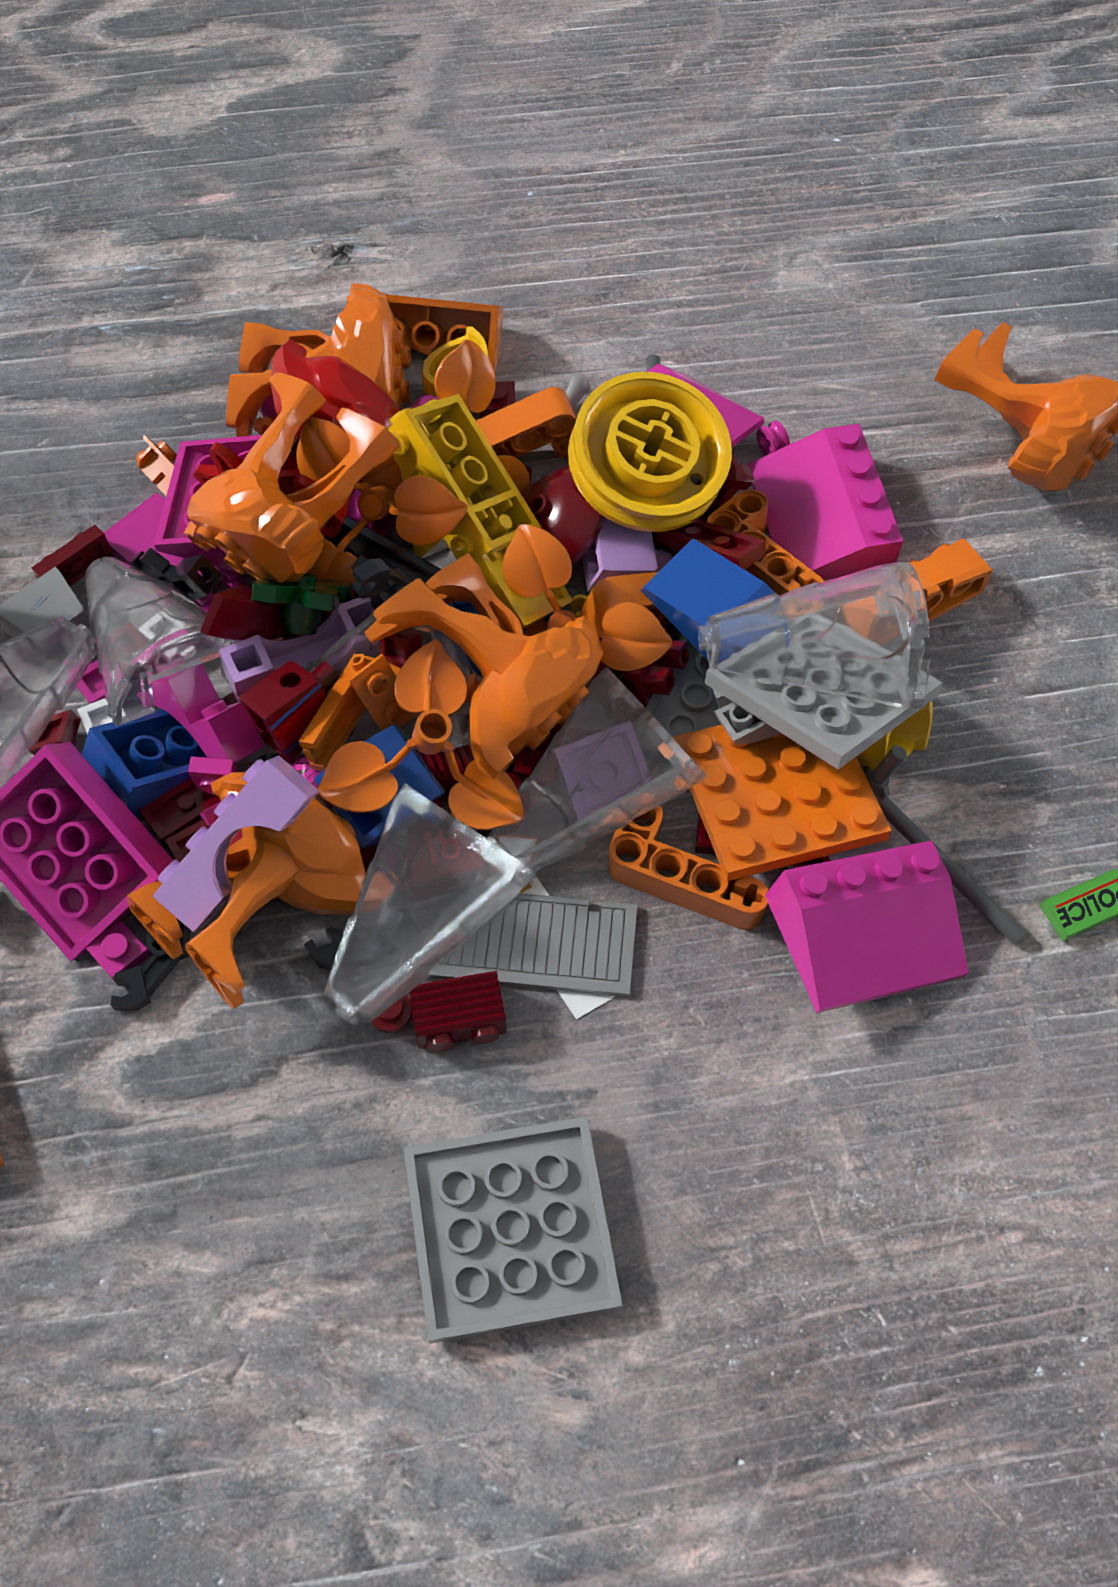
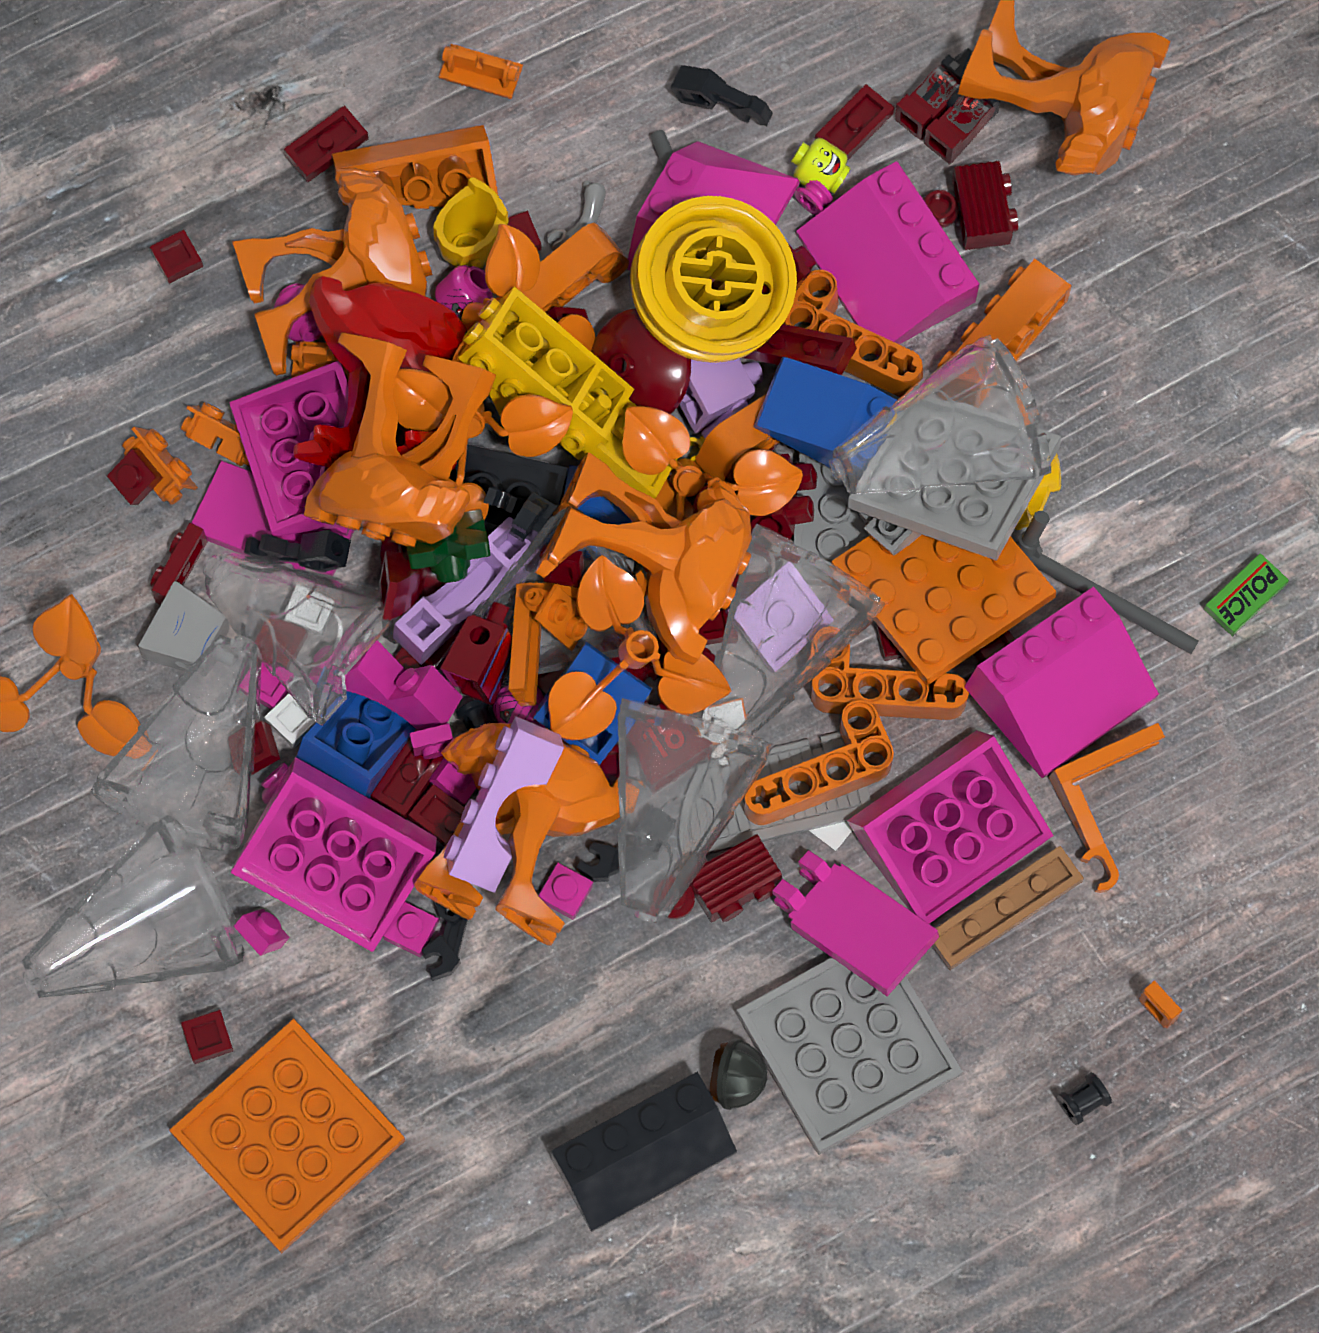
camera: 20 degrees left, 10 degrees up
none -> dark red plate [107,449,163,505]
none -> orange hinge [122,427,198,505]
none -> dark red plate [150,230,203,284]
none -> dark red plate [283,105,369,182]
none -> orange hinge [439,44,523,99]
none -> dark pink plate [539,863,593,920]
none -> black slope [551,1071,737,1232]
none -> black piece [670,65,773,126]
none -> pearl dark grey piece [709,1039,768,1110]
none -> orange beam [743,700,894,826]
none -> dark pink tile [772,850,939,997]
none -> neon yellow head [791,138,851,194]
none -> dark red plate [815,84,895,161]
none -> dark pink slope [847,730,1054,924]
none -> dark red hips [895,48,1001,165]
none -> dark red plate [923,190,959,228]
none -> medium nougat plate [932,846,1084,970]
none -> dark red brick [952,160,1018,250]
none -> orange hinge [1048,723,1165,893]
none -> black bush [1057,1072,1112,1125]
none -> orange tile [1139,980,1183,1029]

